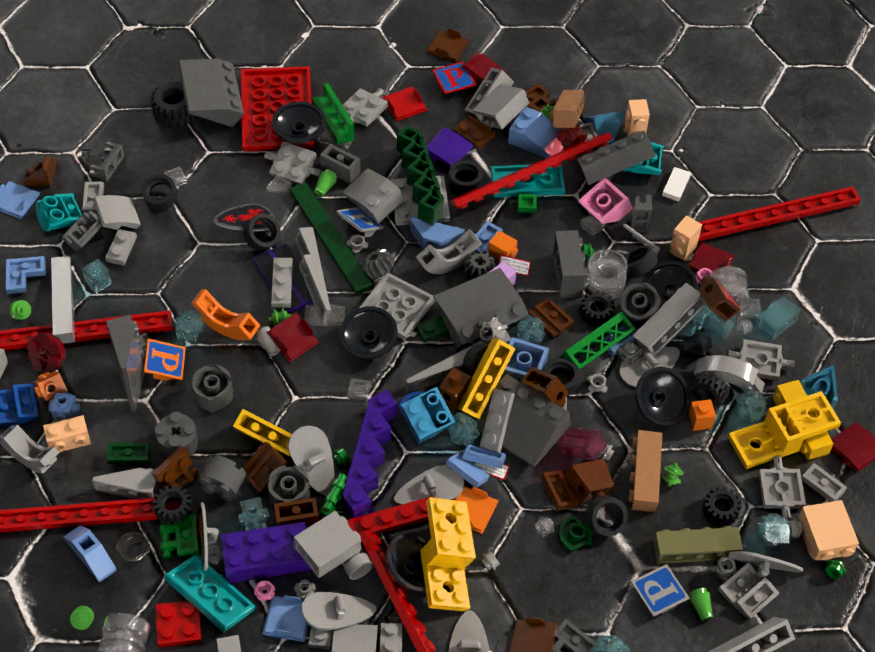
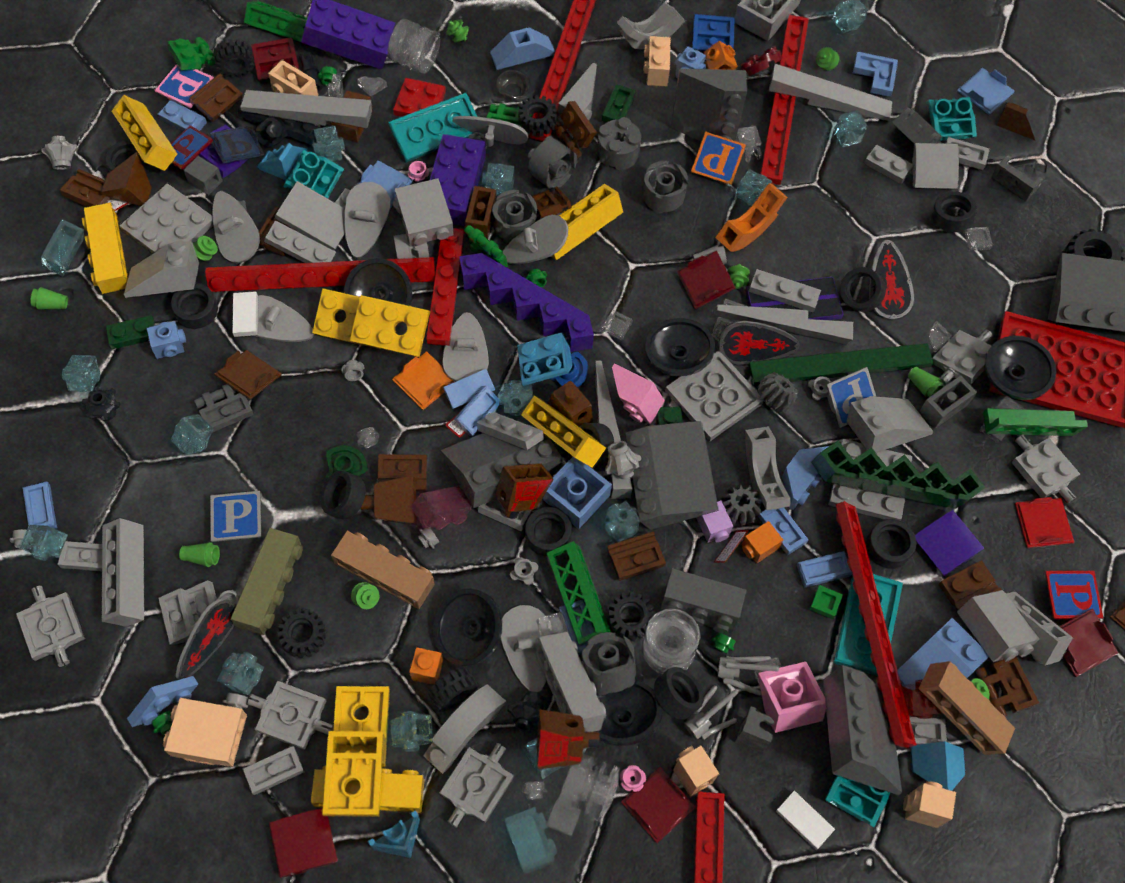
camera: 110 degrees right, 10 degrees up
none -> medium blue plate [127,676,198,727]
none -> bright pink slope [612,363,665,424]
none -> light grey plant [718,656,779,696]
none -> shield [719,321,800,365]
none -> medium blue tile [796,551,853,588]

